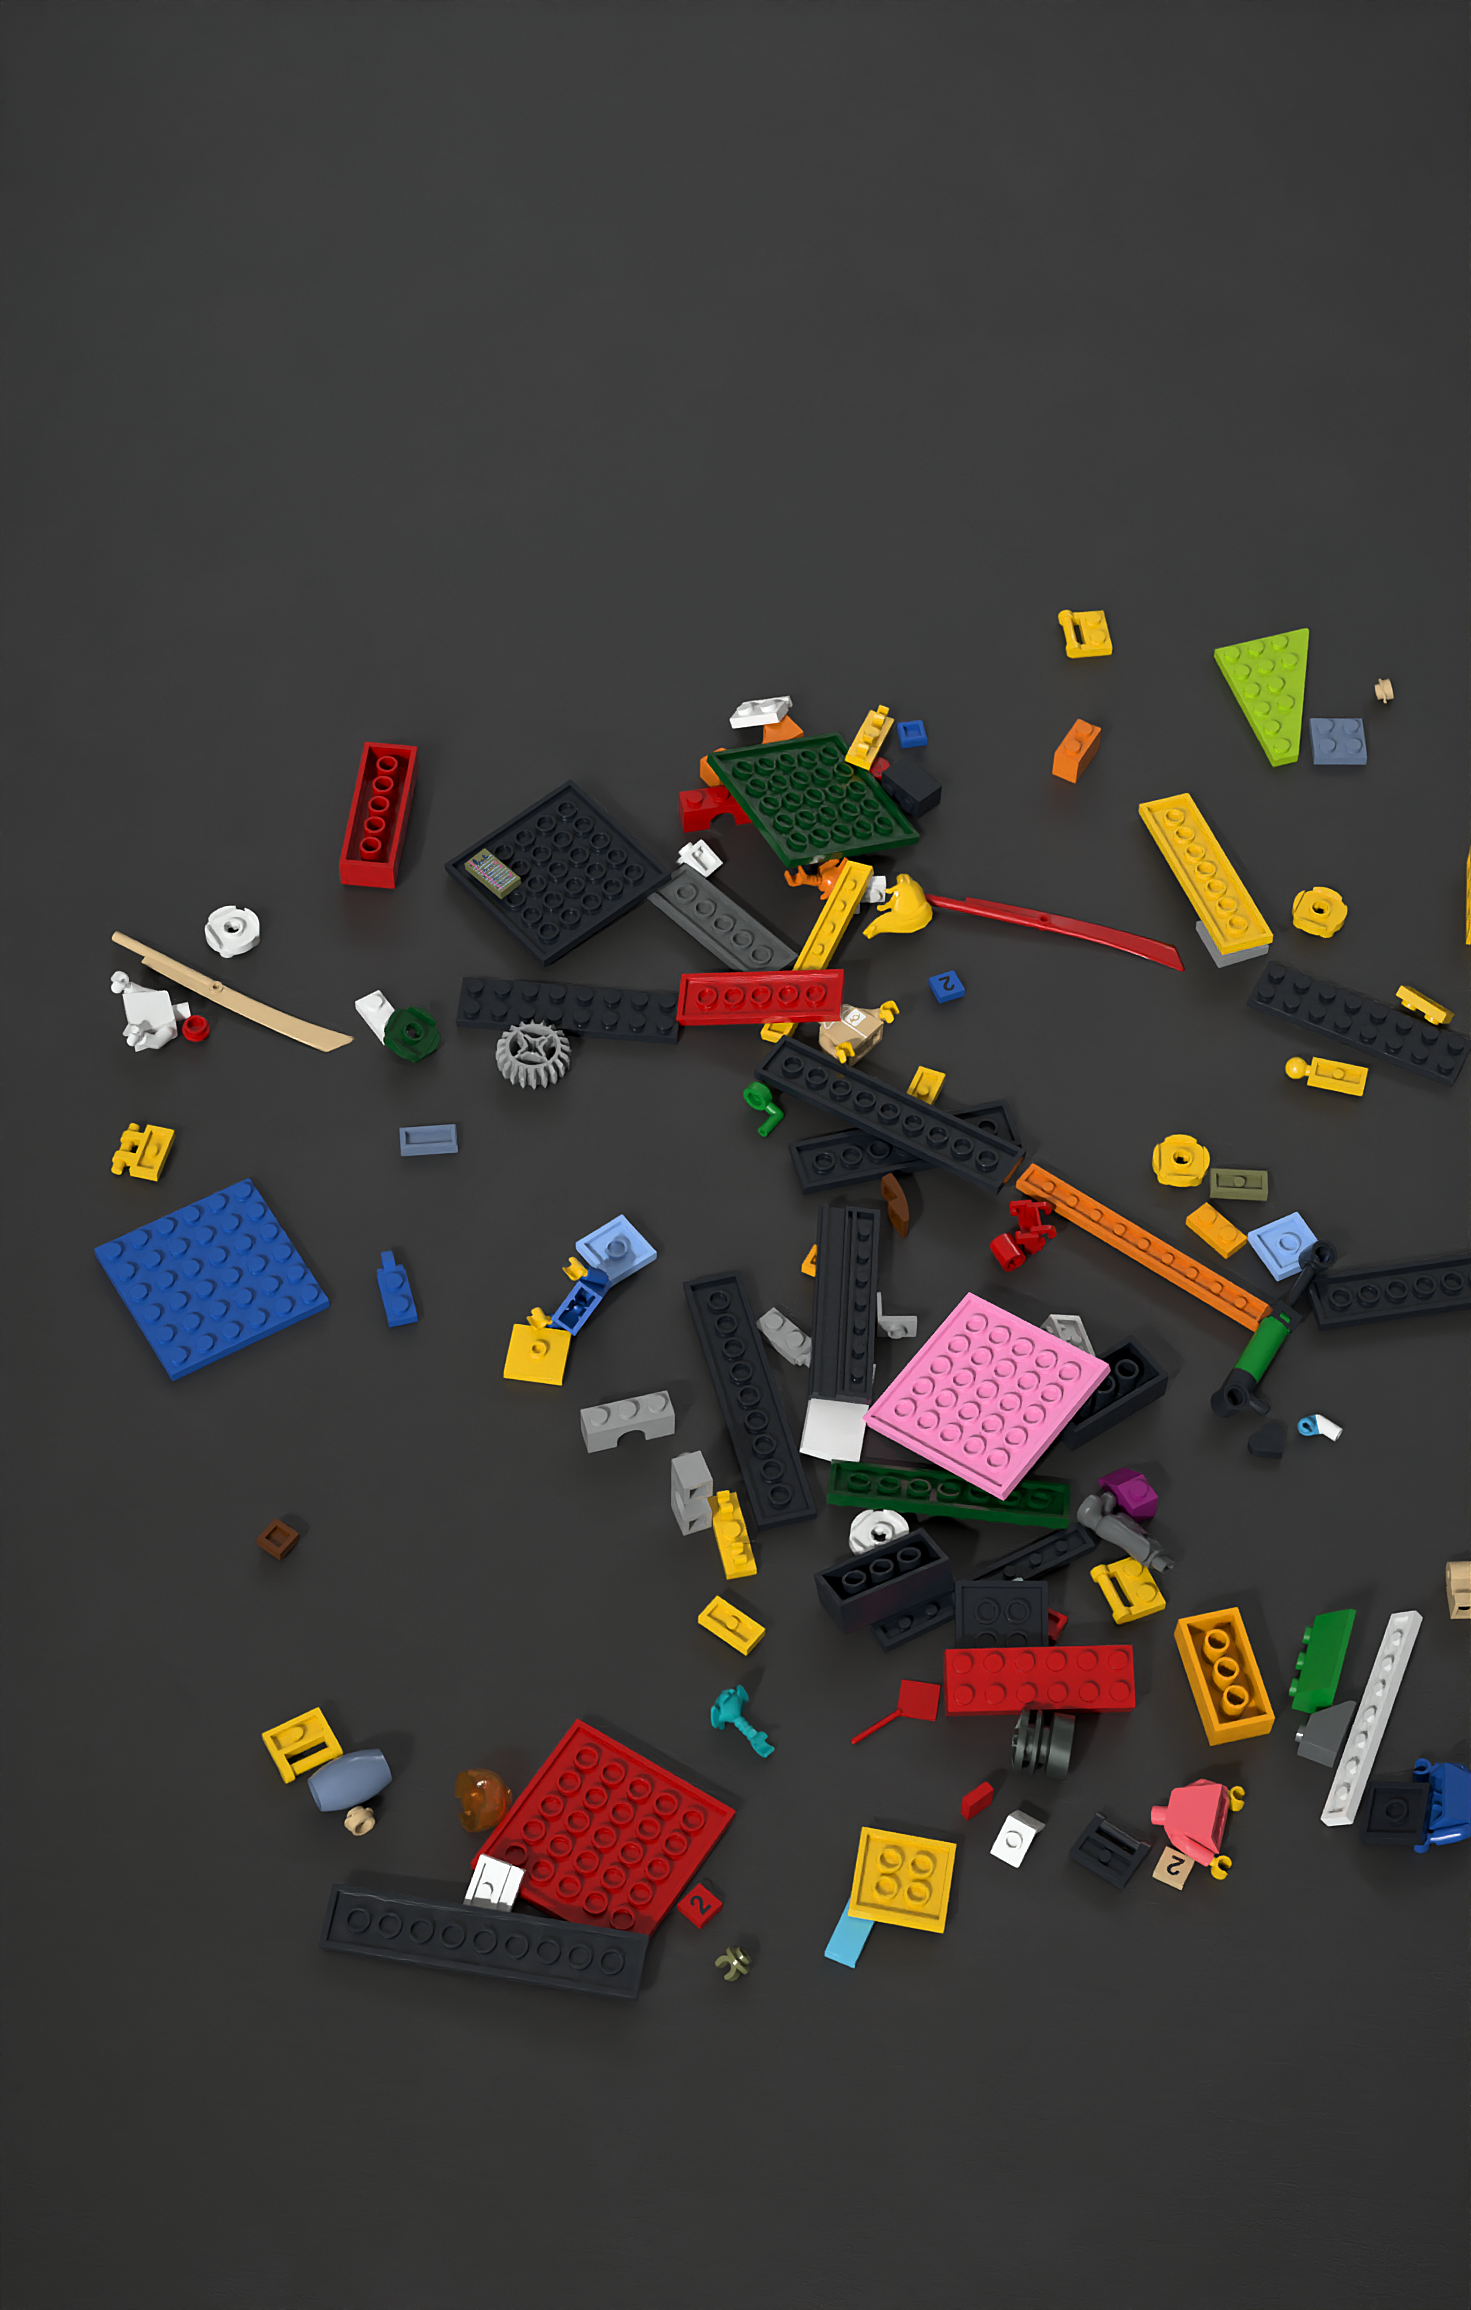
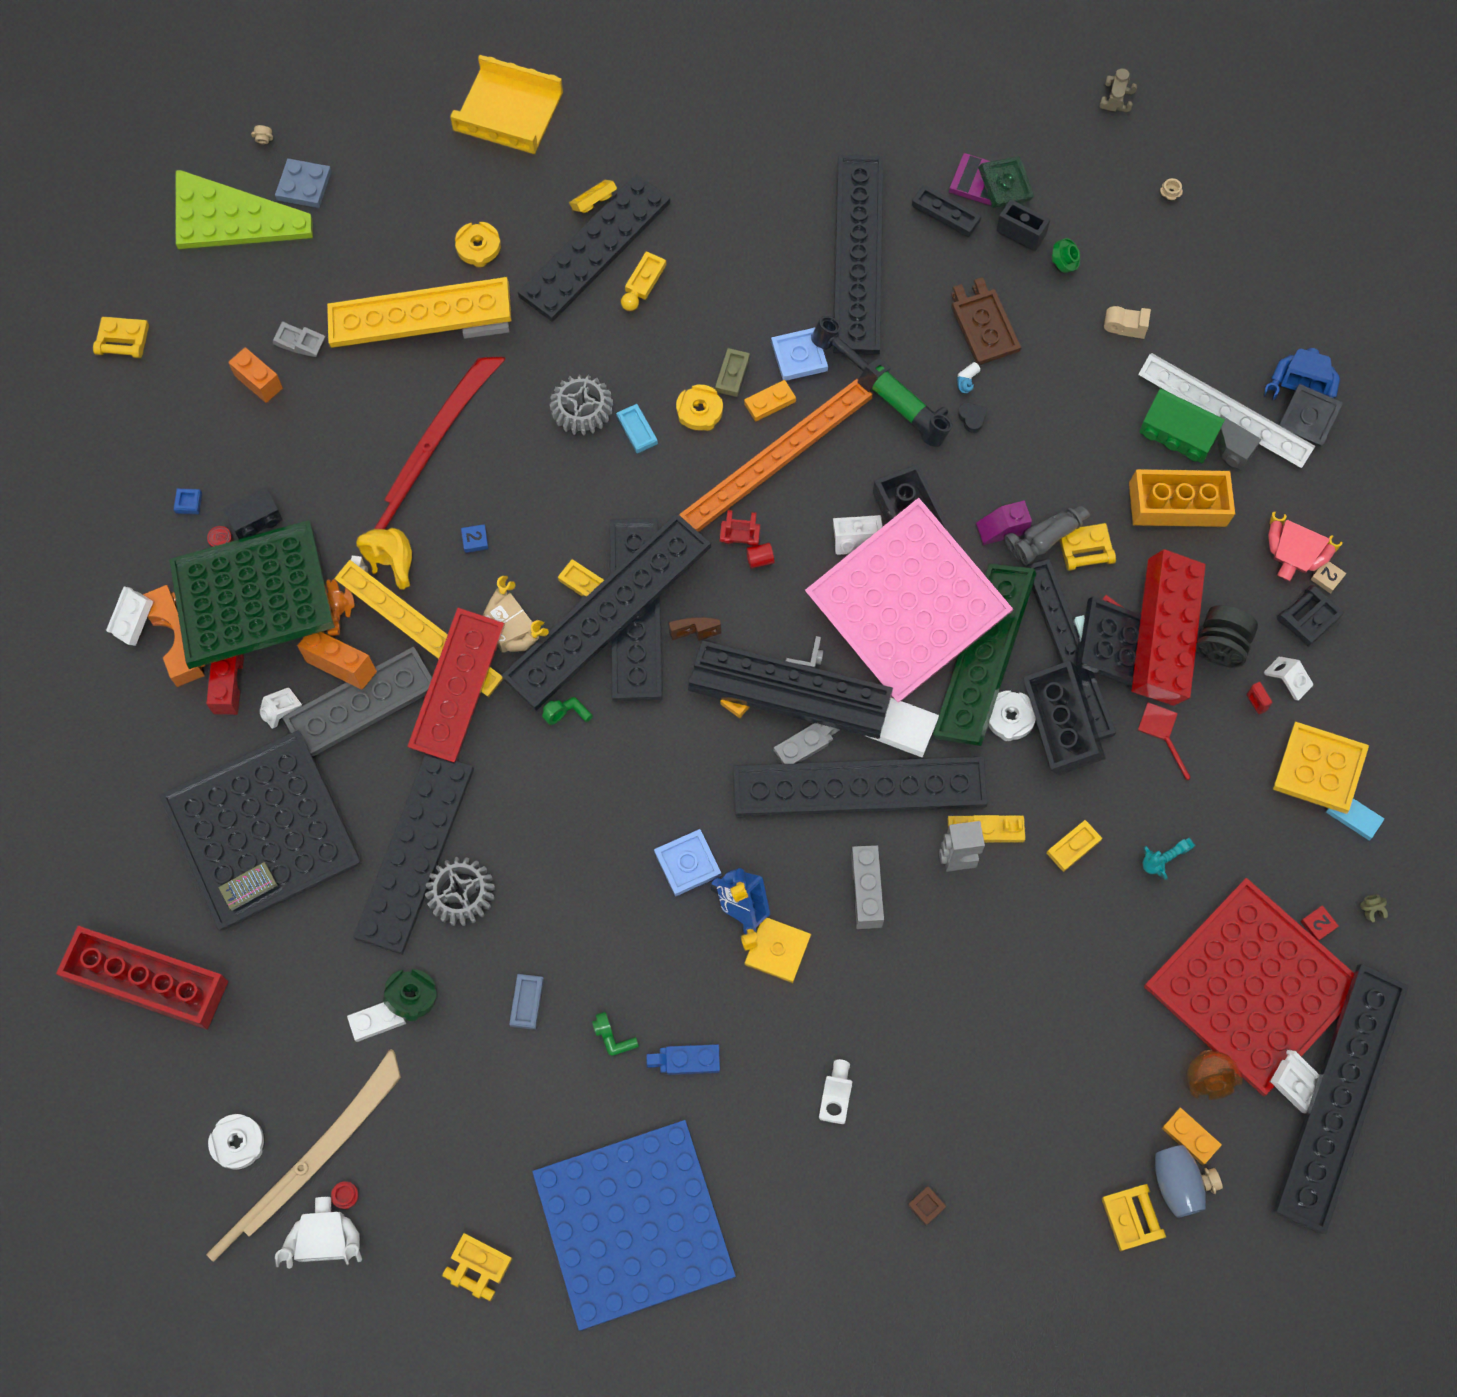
camera: 75 degrees left, 15 degrees up
yellow plate [845,705,895,770] -> none
none -> light grey slope [273,322,325,357]
none -> orange brick [297,632,377,690]
none -> light grey gear [550,374,613,435]
none -> green plate [592,1011,639,1056]
none -> medium azure tile [616,404,658,453]
none -> white bracket [819,1059,852,1124]
none -> reddish brown tile [951,277,1021,365]
none -> light orange plate [1162,1107,1222,1166]

